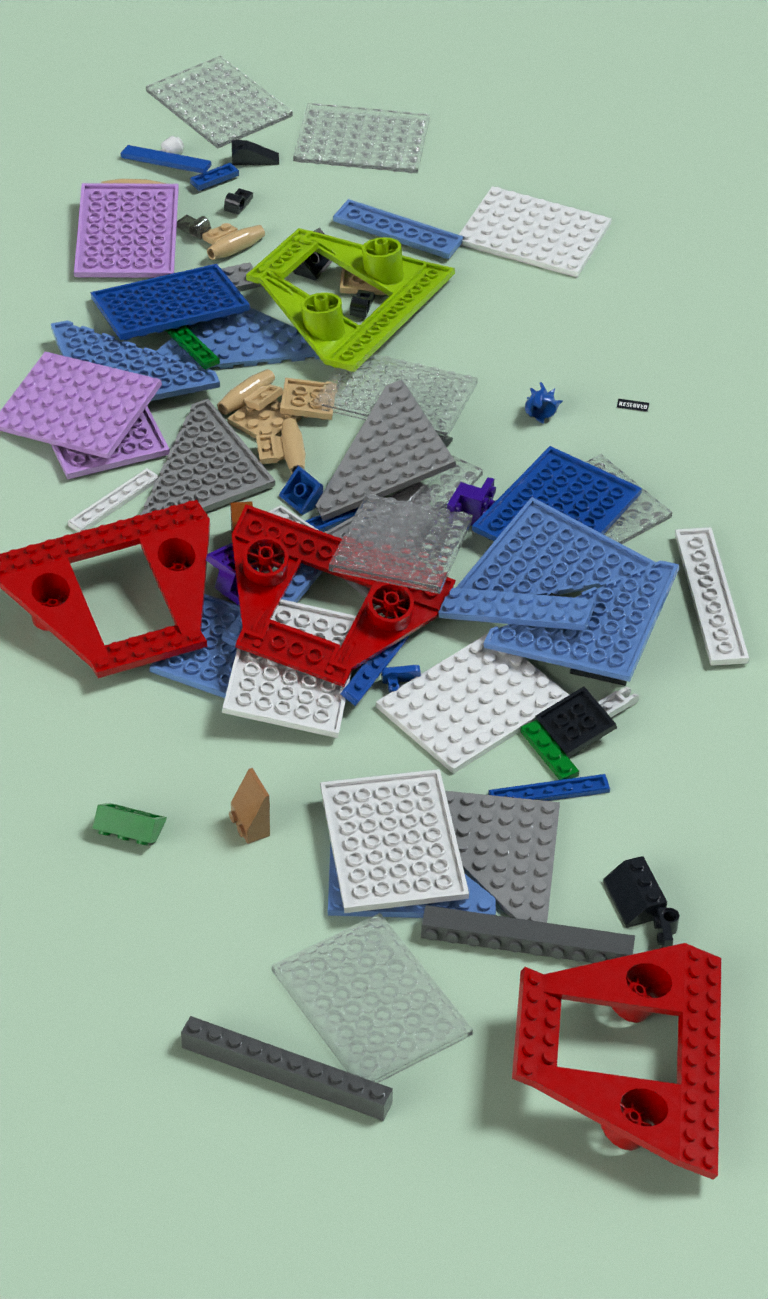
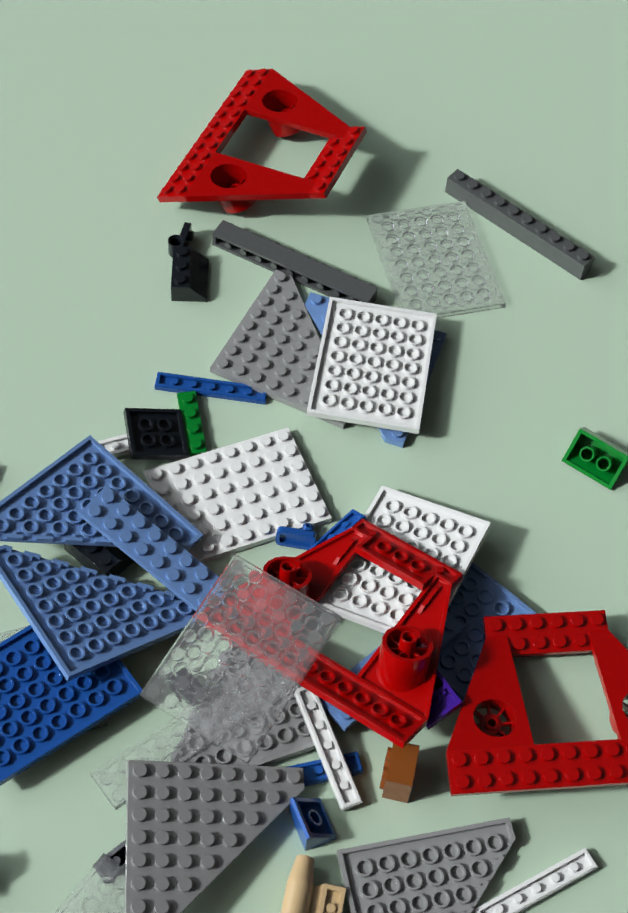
camera: 165 degrees left, 10 degrees up
medium nougat slope [229,768,270,844] -> none
dark purple bracket [446,477,496,533] -> none

